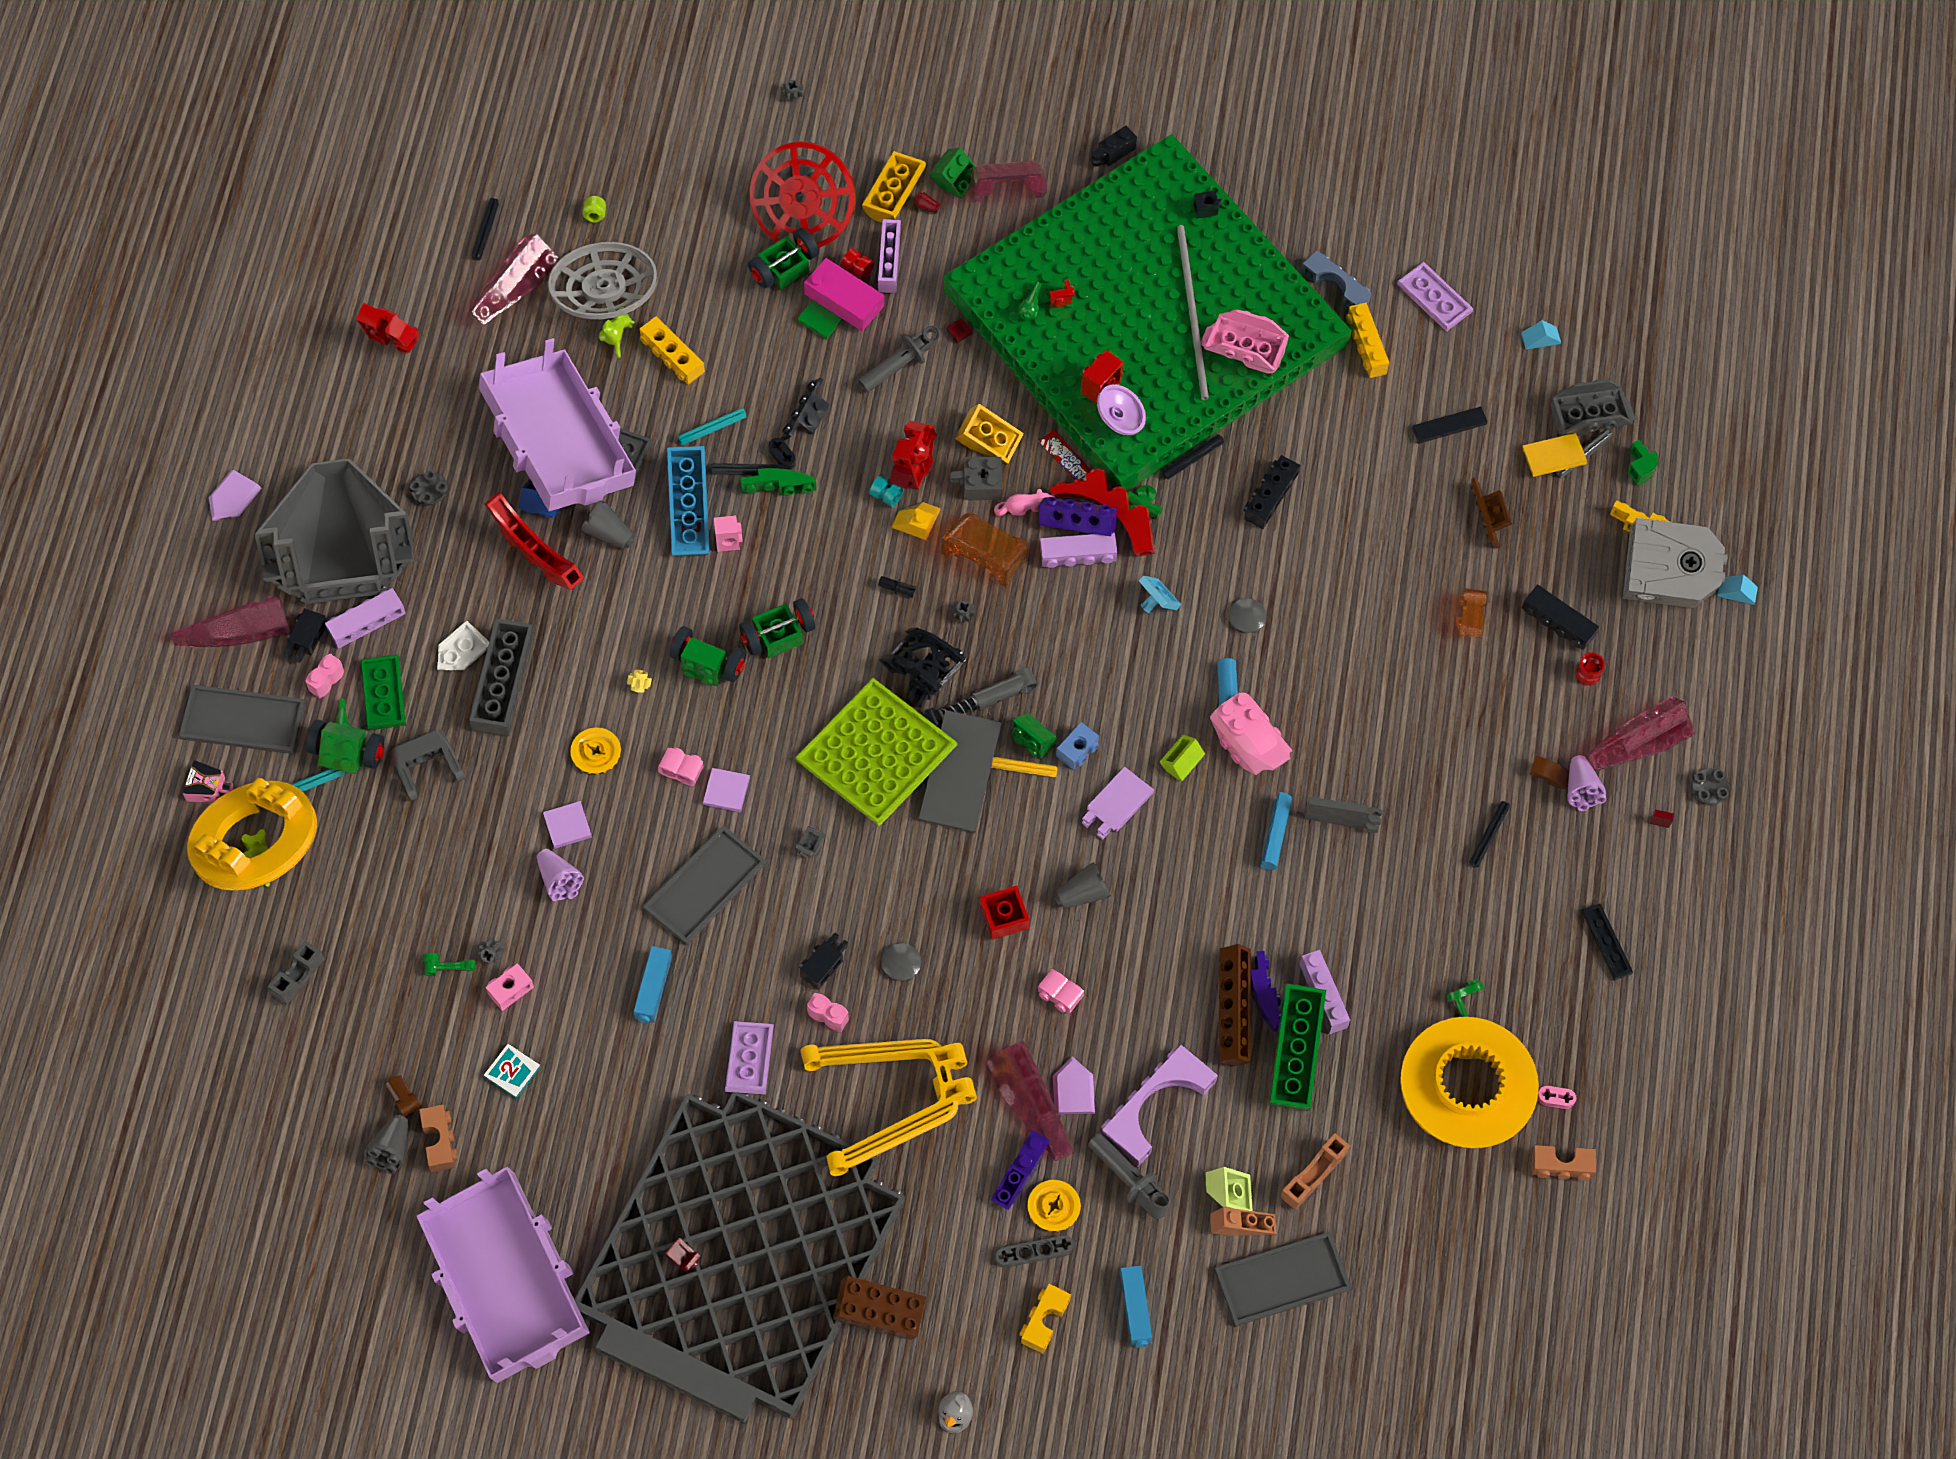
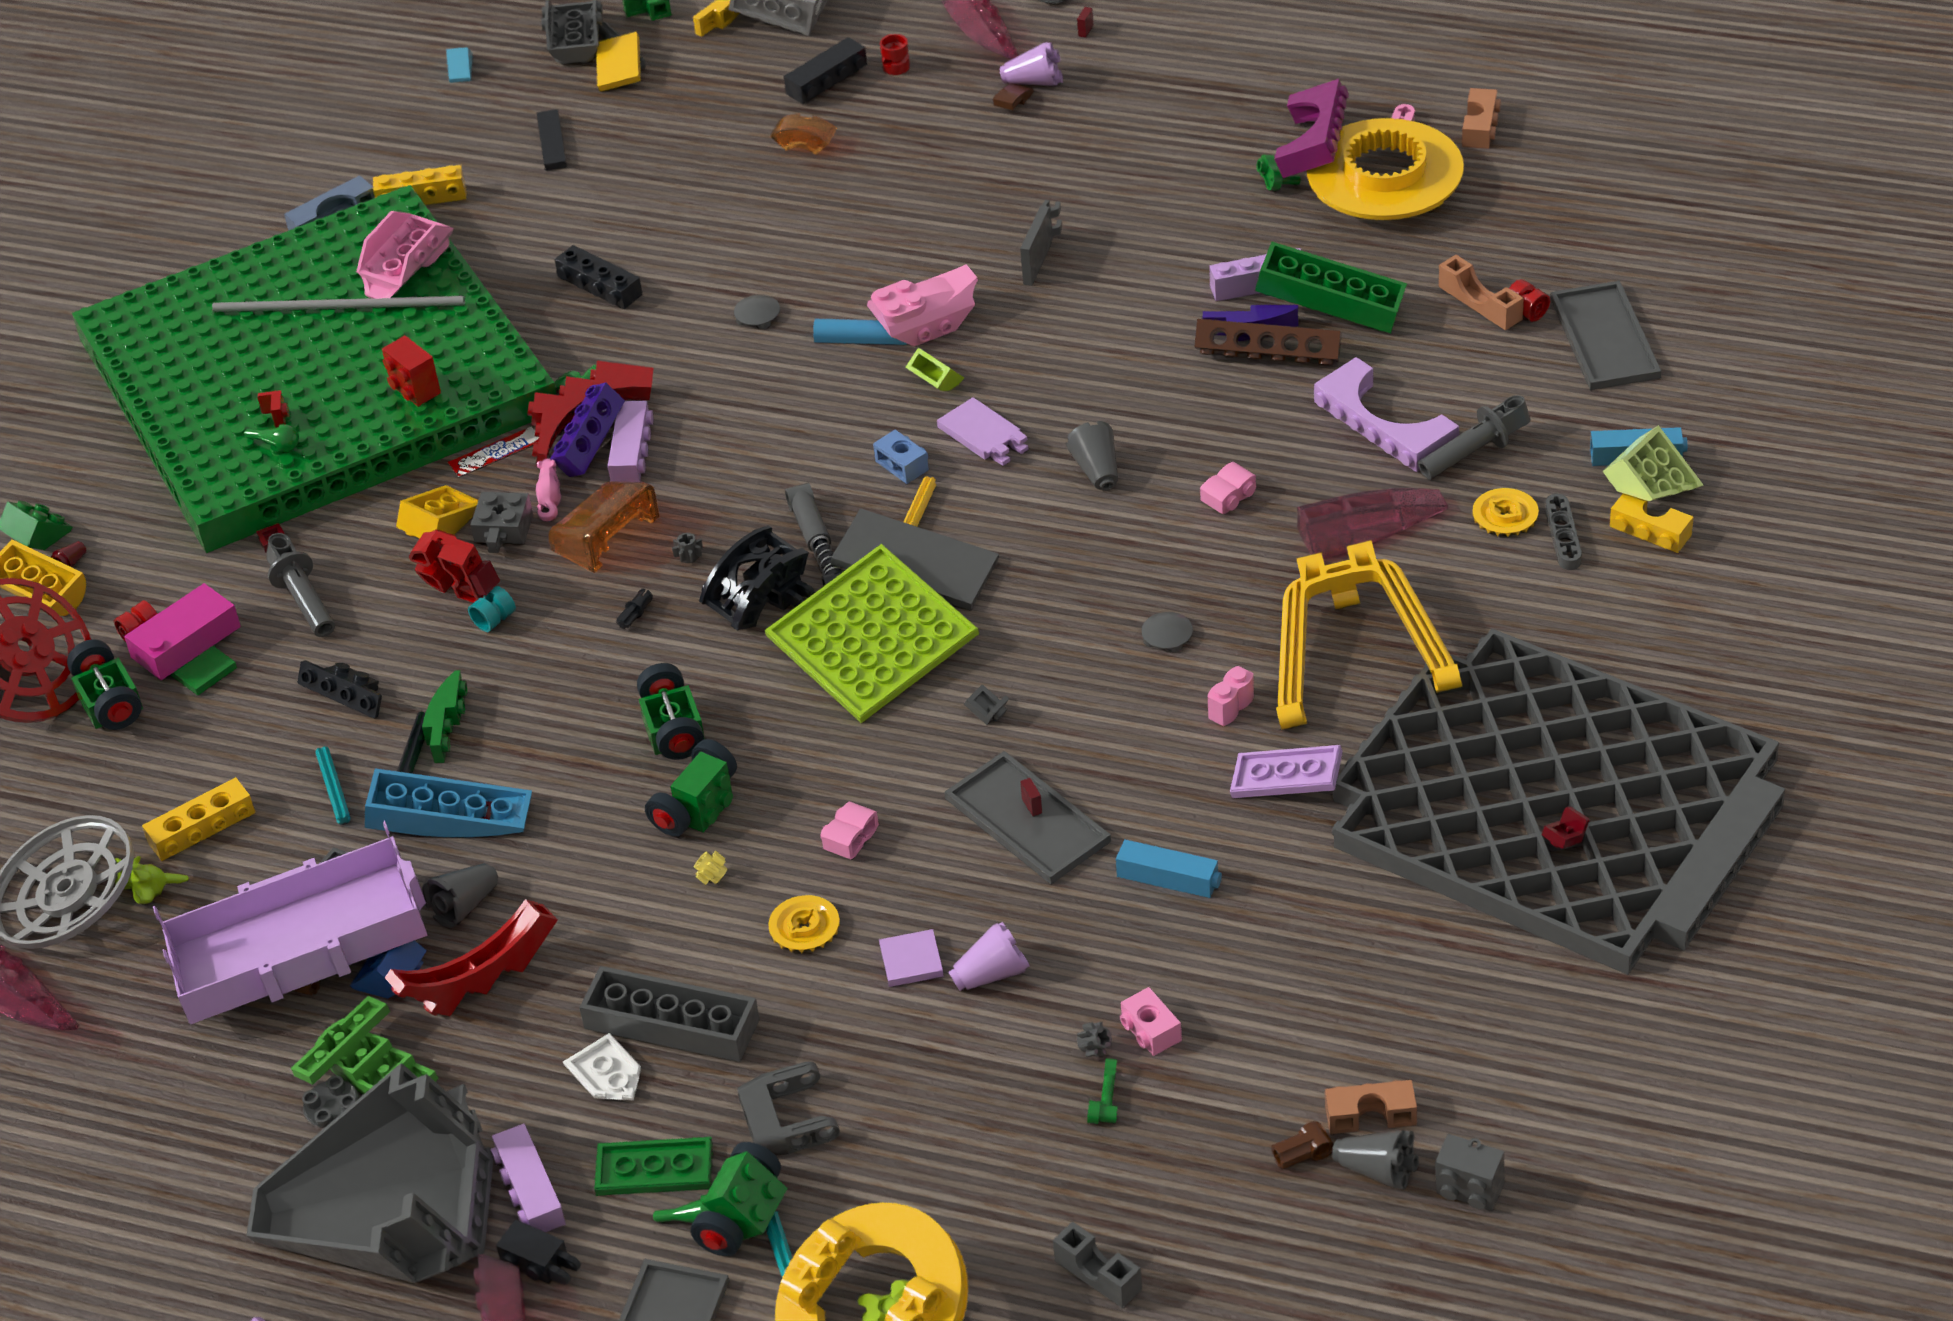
camera: 75 degrees left, 20 degrees down
bright pink brick [306,654,344,699] -> none
red connector [356,303,420,354] -> none
lavender piece [417,1166,590,1383] -> none
tile [484,1044,541,1099] -> none
lavender tile [703,768,750,812] -> none
bright pink brick [714,516,743,552] -> none
black beam [768,438,796,470] -> none
black hinge [799,933,848,990] -> none
reddish brown brick [833,1276,926,1340] -> none
lavender brick [878,219,901,293] -> none
yellow slope [892,502,940,540] -> none
light grey piece [938,1391,973,1433] -> none
clear pink windscreen [971,161,1047,202] -> none
red brick [979,885,1030,940] -> none
dark purple slope [991,1130,1050,1210] -> none
green slope [1012,713,1057,760] -> none
lavender tile [1053,1057,1095,1115] -> none
black hinge [1091,125,1137,167] -> none
lavender dish [1097,385,1146,435] -> none
medium azure tile [1139,576,1181,613] -> none
black axle [1162,434,1224,479] -> none
black brick [1193,190,1221,218] -> none
yellowish green slope [1205,1167,1253,1211] -> none
nougat slope [1210,1207,1276,1236] -> none
dark azure brick [1260,792,1292,870] -> none
lavender tile [1397,262,1473,332] -> none
black axle [1469,801,1510,868] -> none
reddish brown bracket [1470,478,1512,548] -> none
black tile [1582,903,1633,981] -> none
none -> bright green slope [291,996,439,1095]
none -> dark red tile [1020,778,1042,816]
none -> magenta arch [1274,79,1349,178]
none -> dark grey brick [1435,1134,1505,1211]
none -> red wheel [1509,279,1550,322]
none -> yellowish green wedge [1603,425,1703,501]

